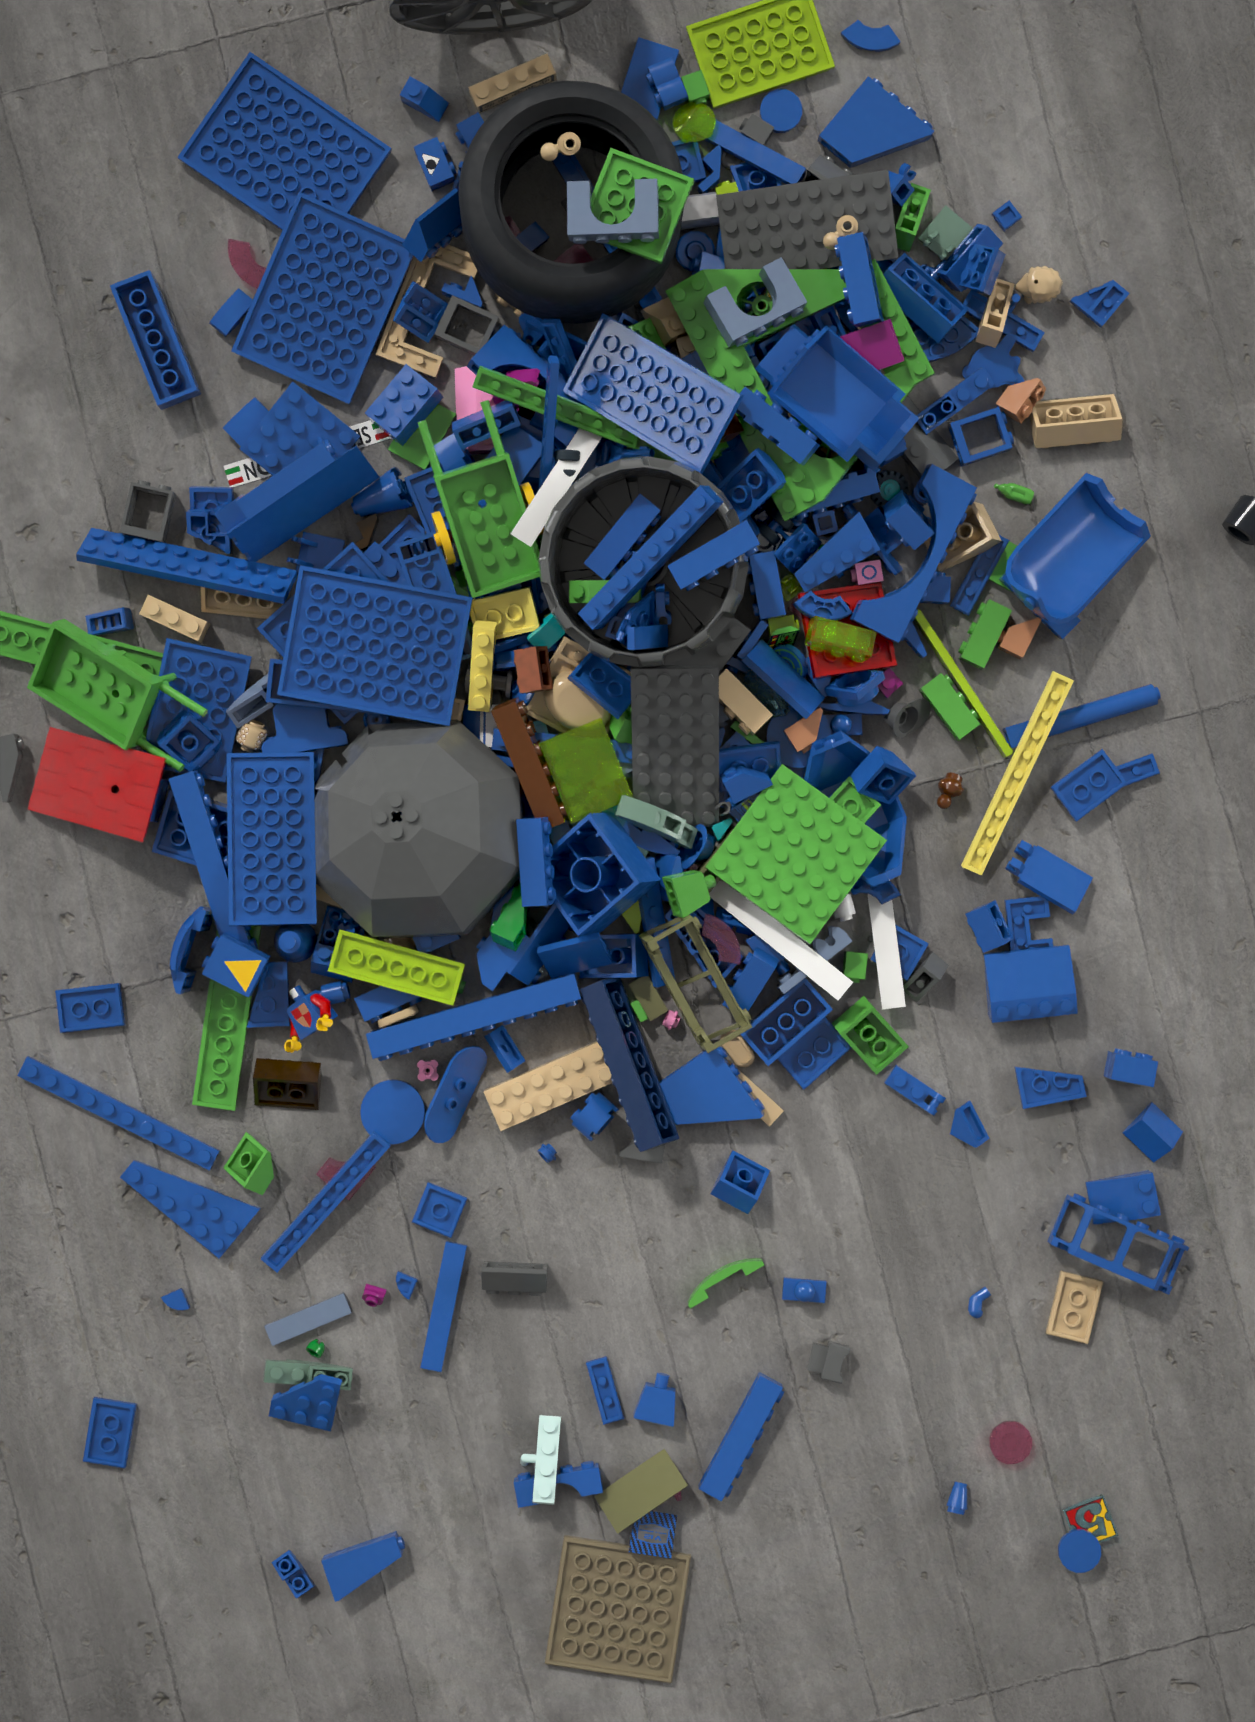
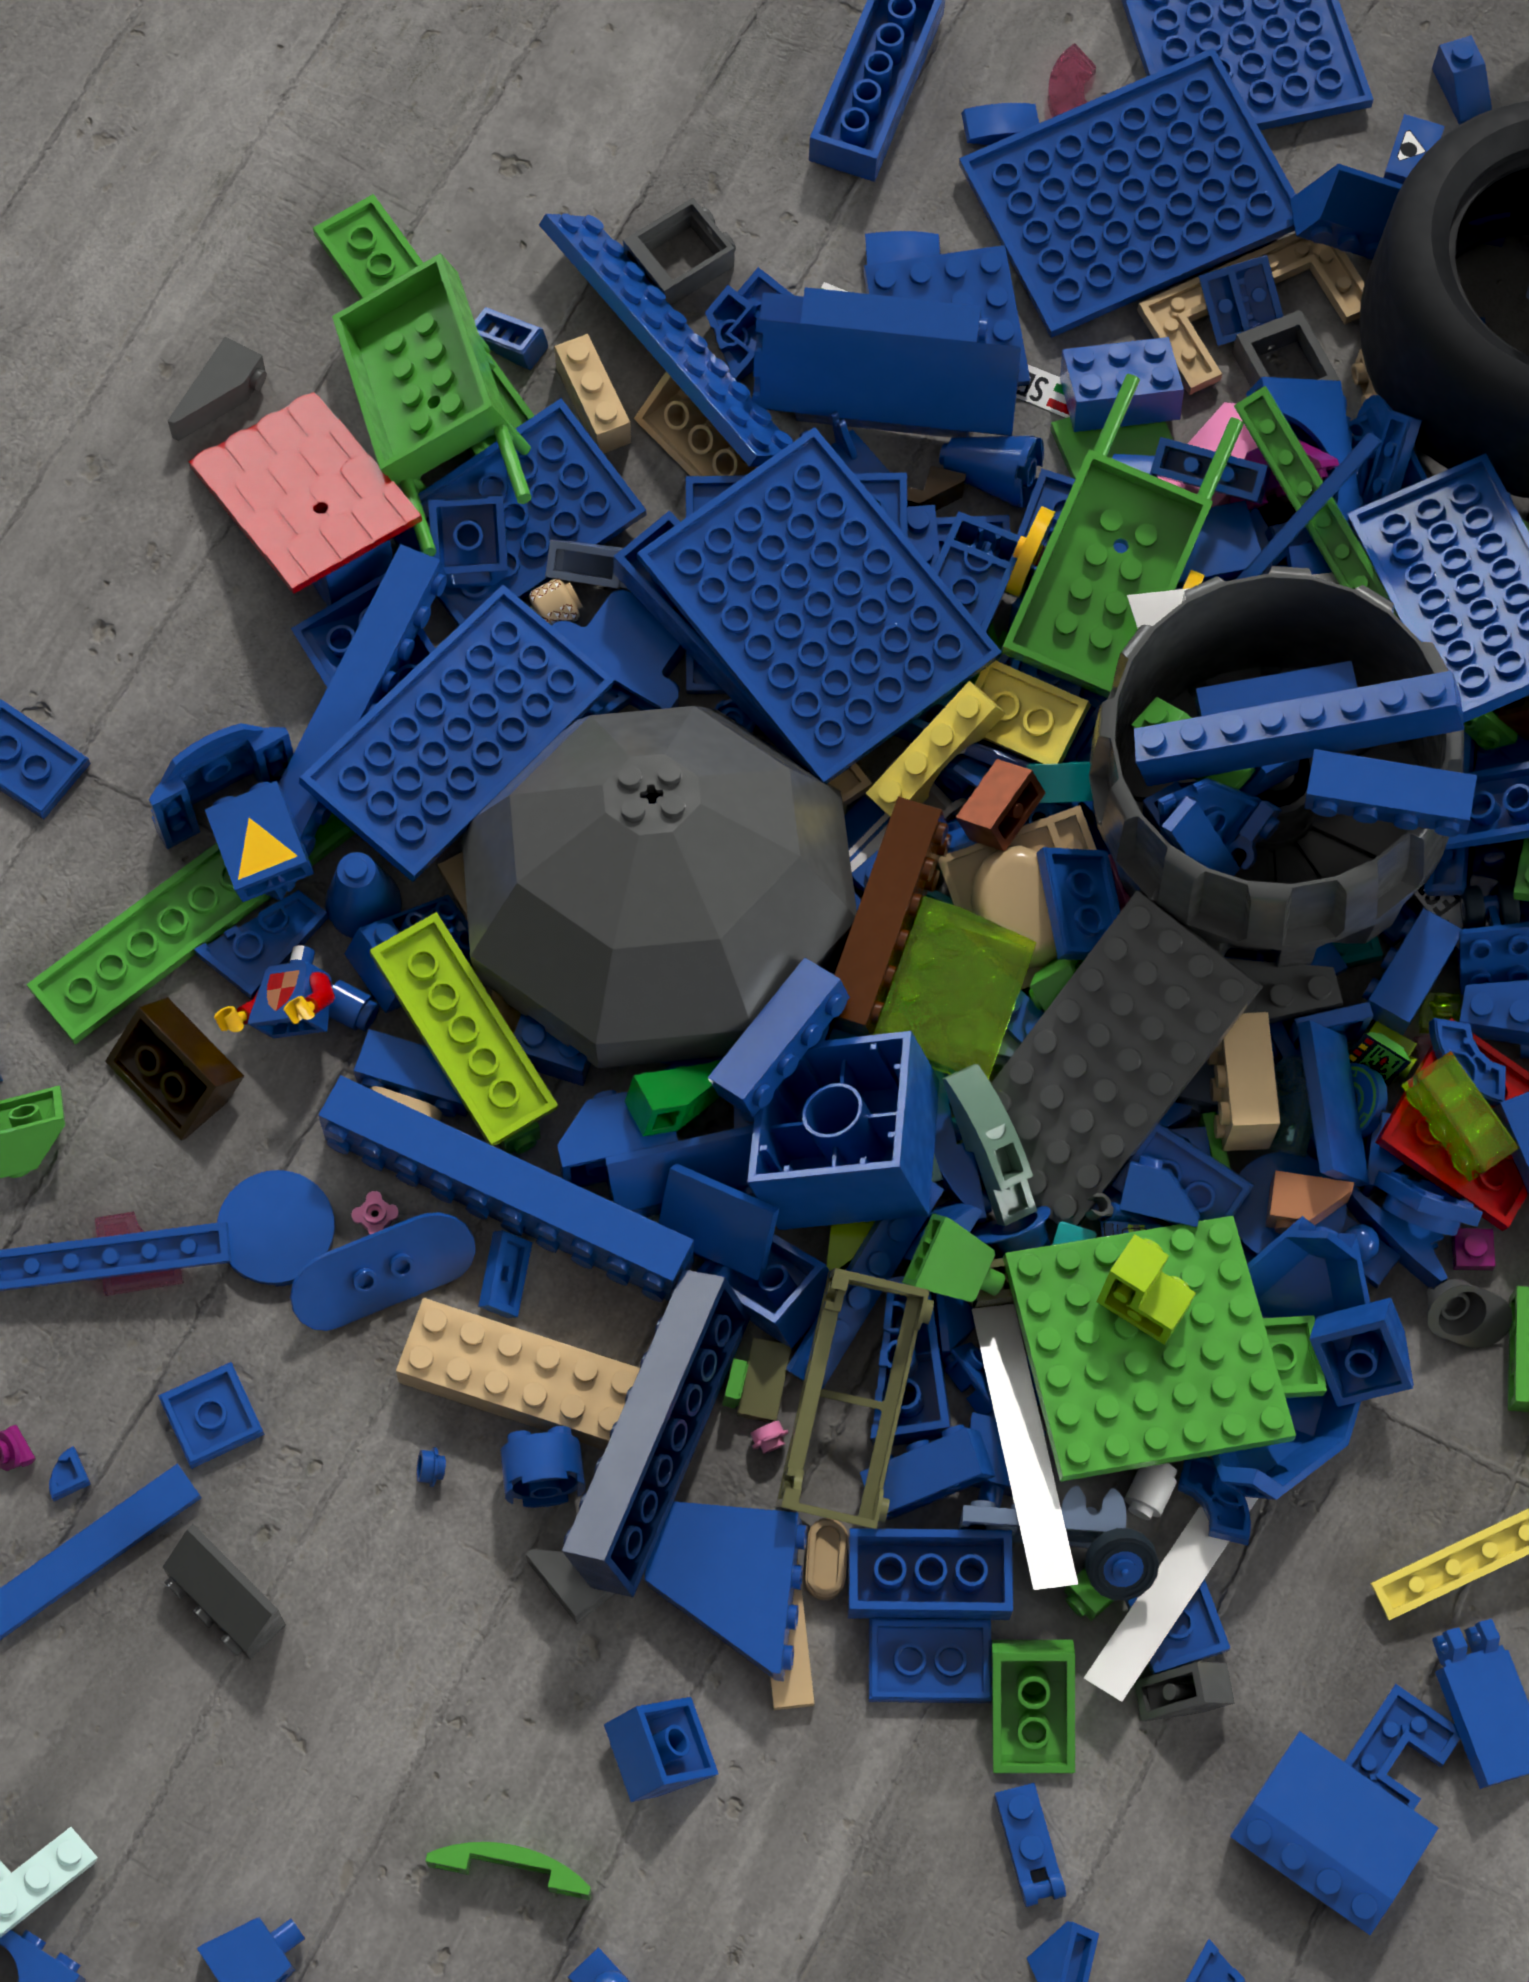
camera: 40 degrees right, 20 degrees down
blue slope [441,276,484,309] -> none
blue tile [586,1356,624,1425] -> none
clear pink tile [702,914,741,965] -> none
reddish brown animal [937,772,963,809] -> none
blue brick [965,900,1013,953] -> none
none -> black wheel [1085,1528,1159,1600]
none -> lime brick [1096,1234,1196,1345]

